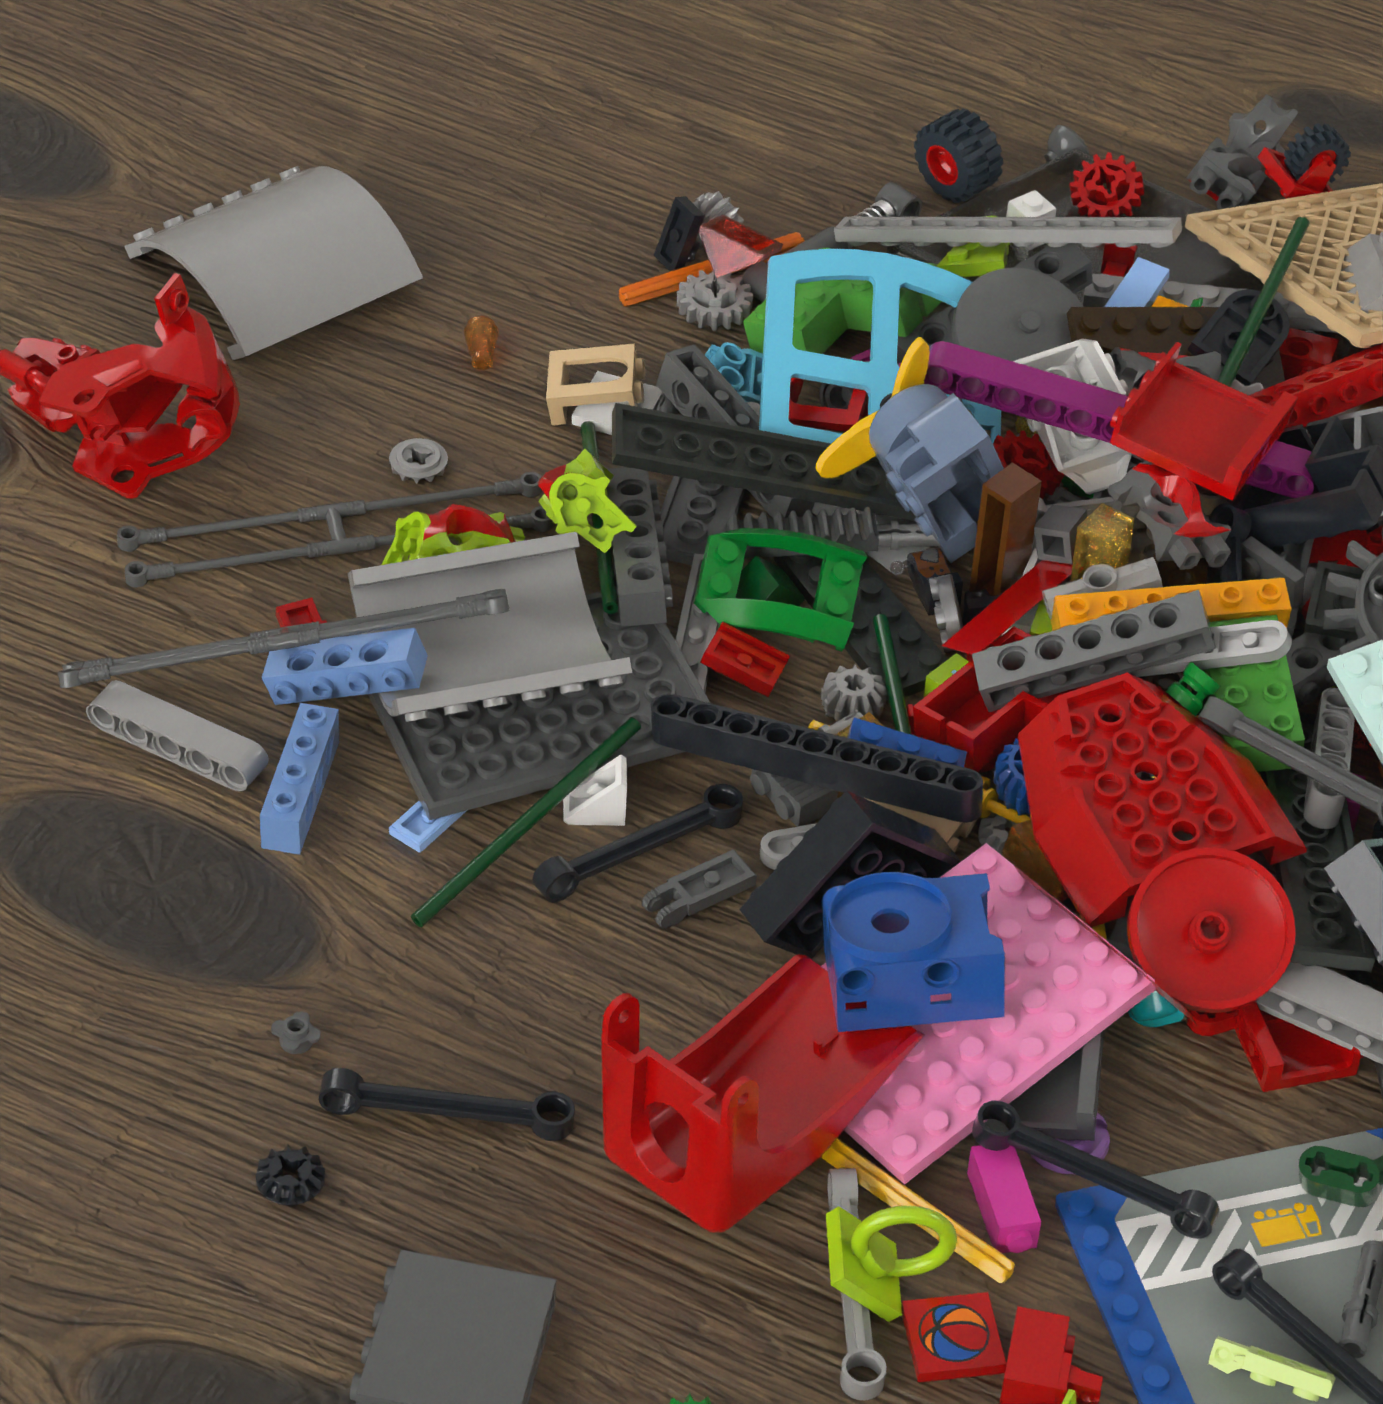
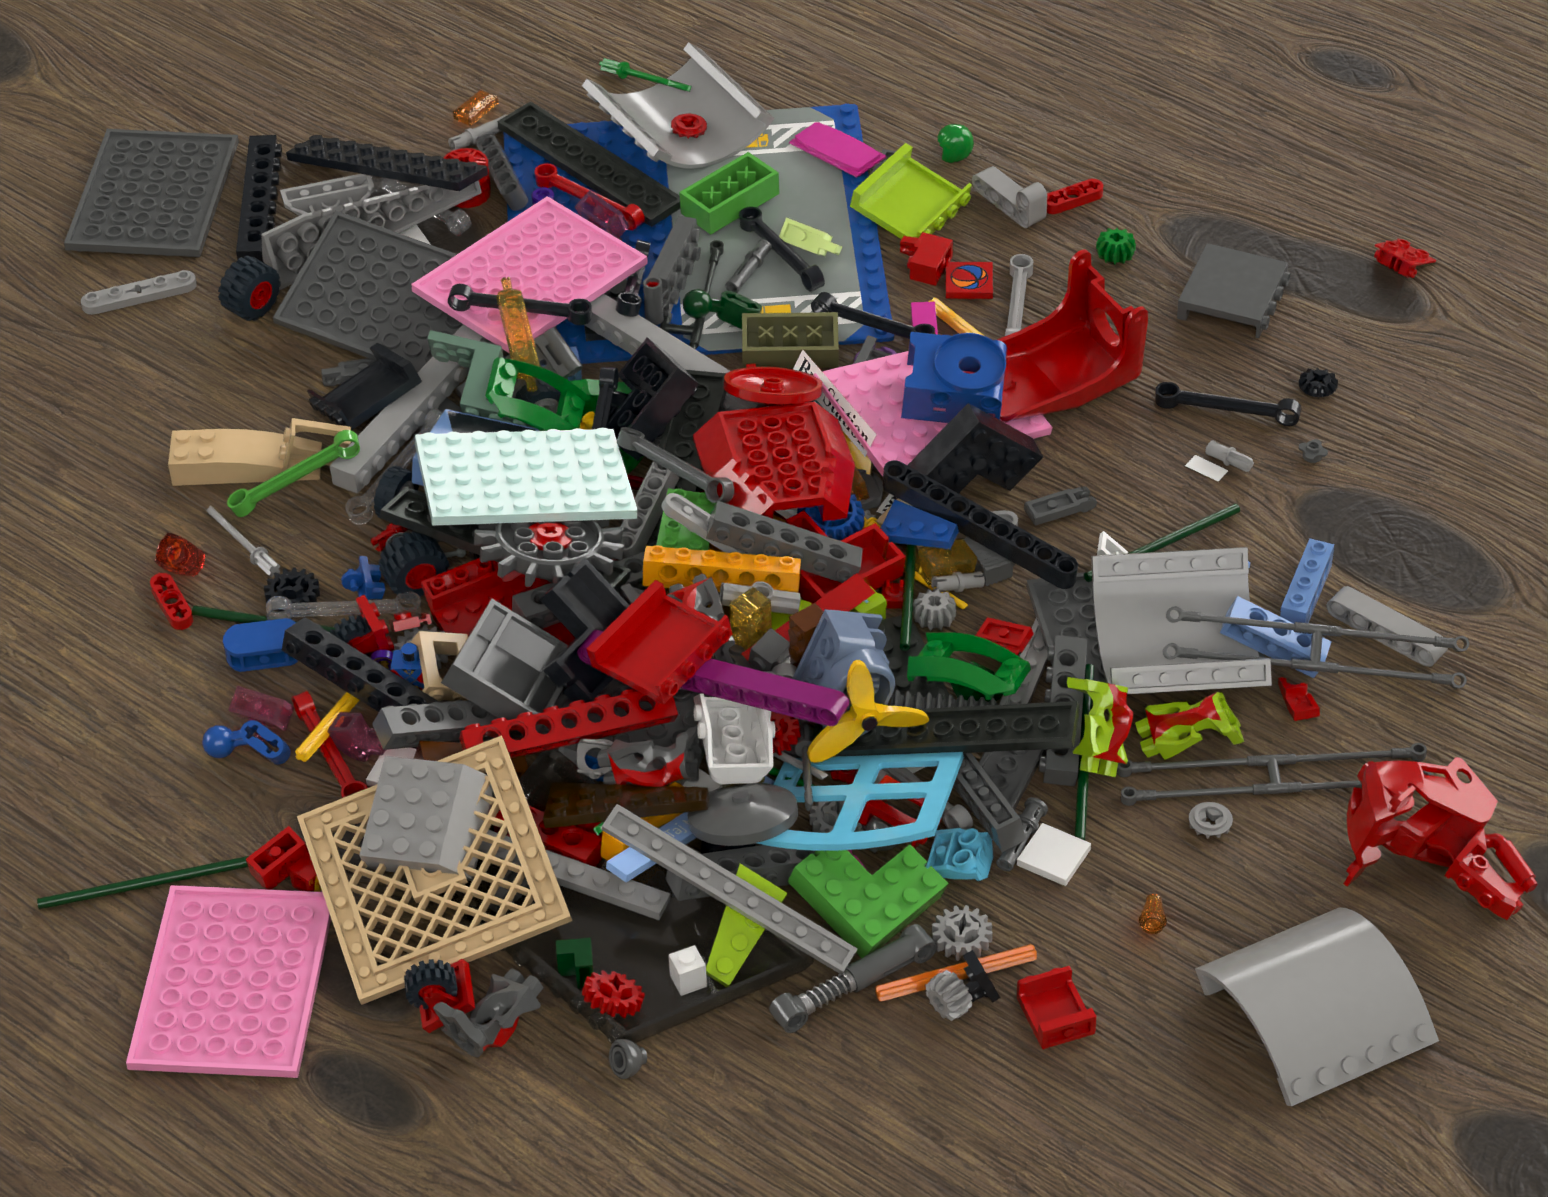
camera: 165 degrees left, 0 degrees up
black piece [532,784,743,903] -> none
tan panel [546,344,645,425] -> none
clear red slope [698,214,783,278] -> none
lime tile [826,1206,957,1322] -> none
black wheel [914,109,1003,203] -> none
red piece [1101,243,1138,277] -> none
black tile [1187,289,1290,386] -> none
dark green piece [1217,217,1309,387] -> none
none -> dark green piece [556,937,594,989]
none -> olive brick [742,312,839,368]
none -> red panel [1017,966,1097,1050]
none -> white sticker [1185,455,1228,481]
none -> light grey axle [1205,440,1254,472]

